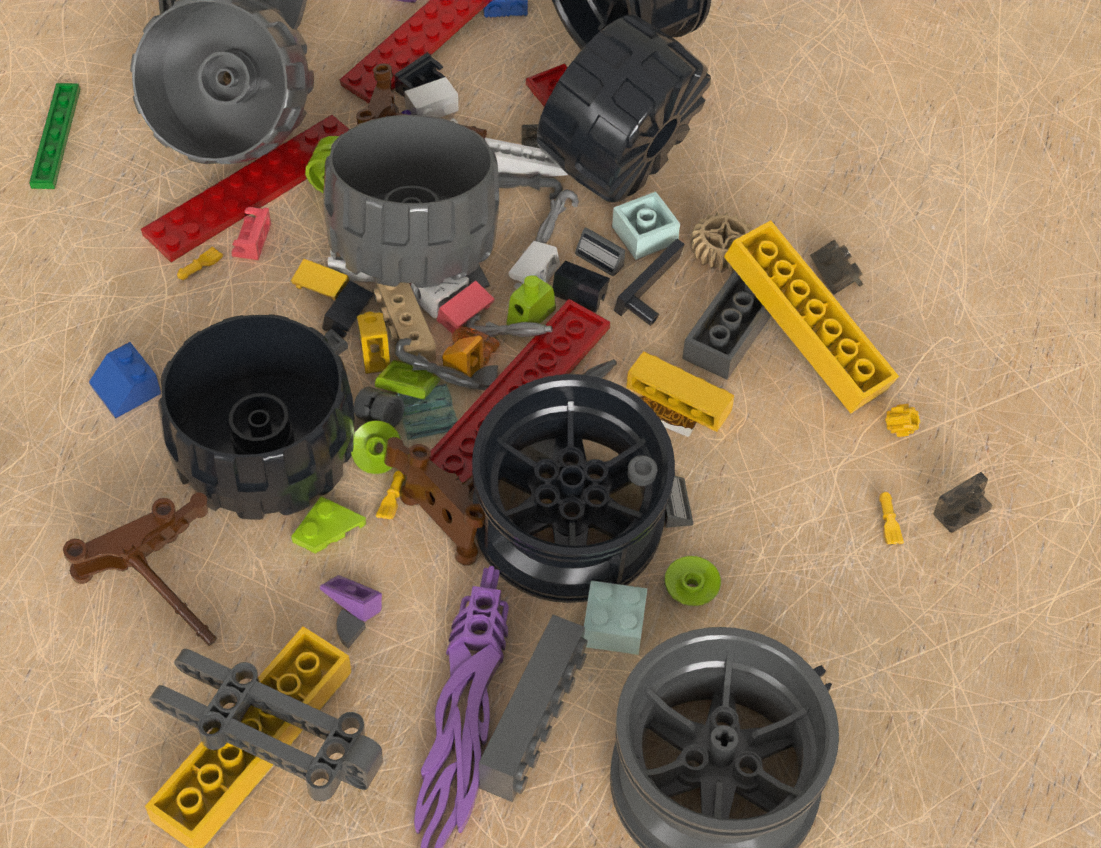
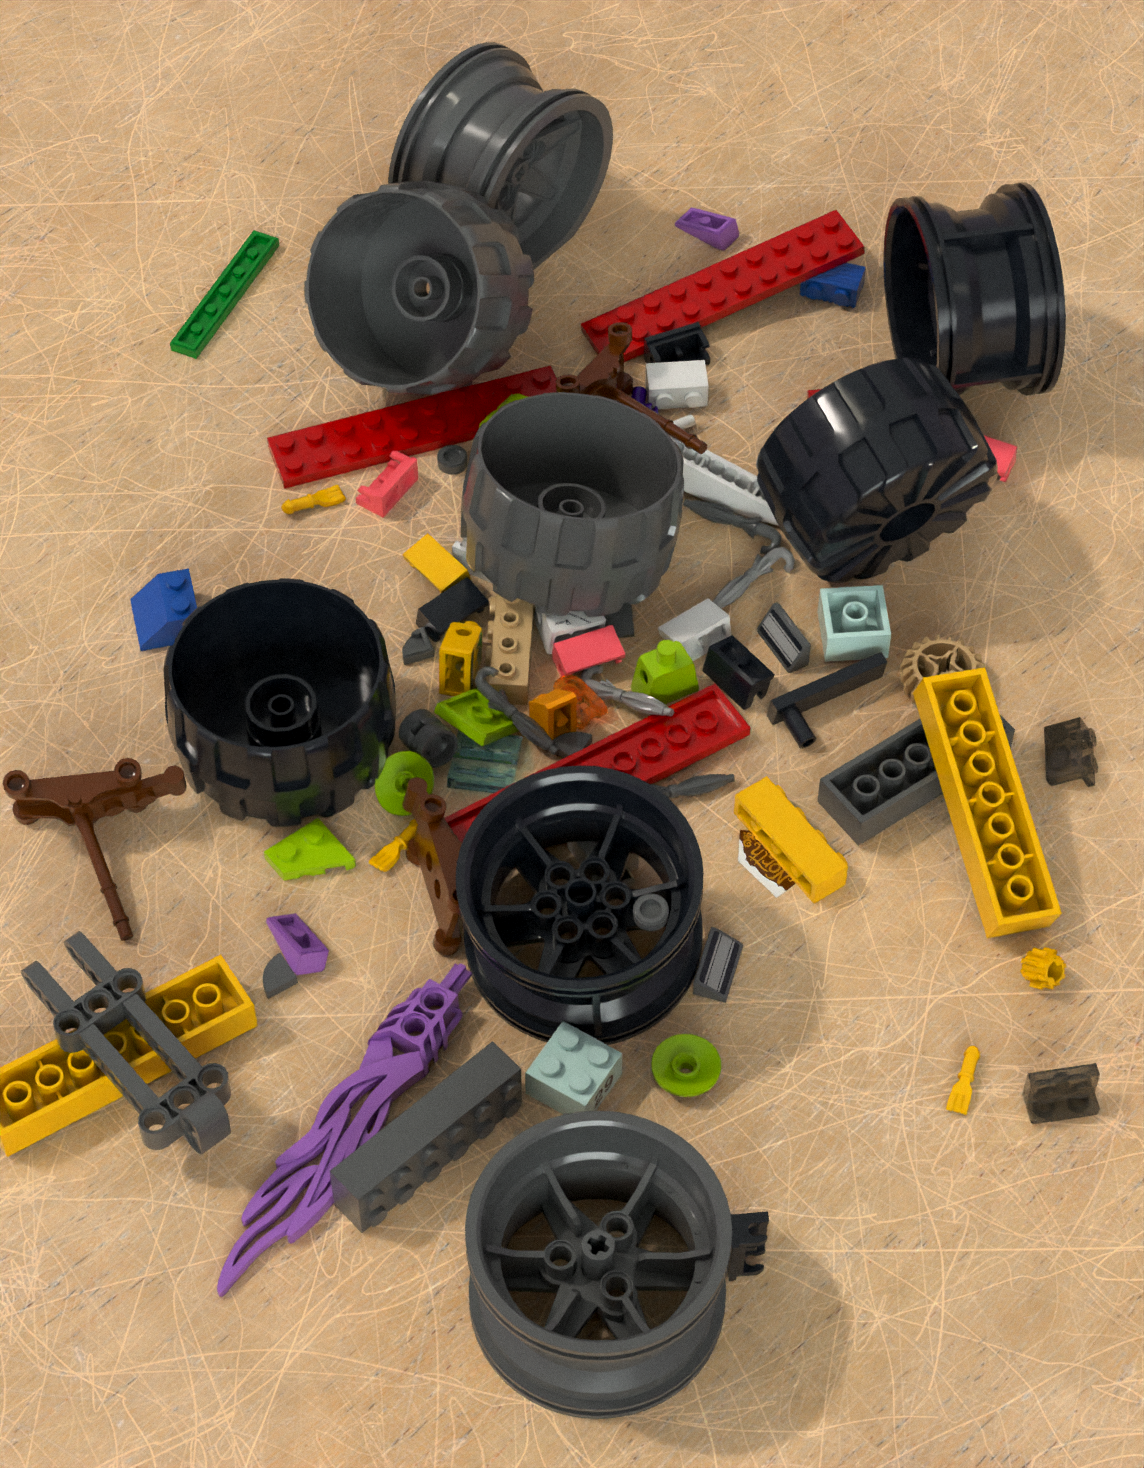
camera: 25 degrees right, 0 degrees up
none -> dark grey tile [437,445,468,475]

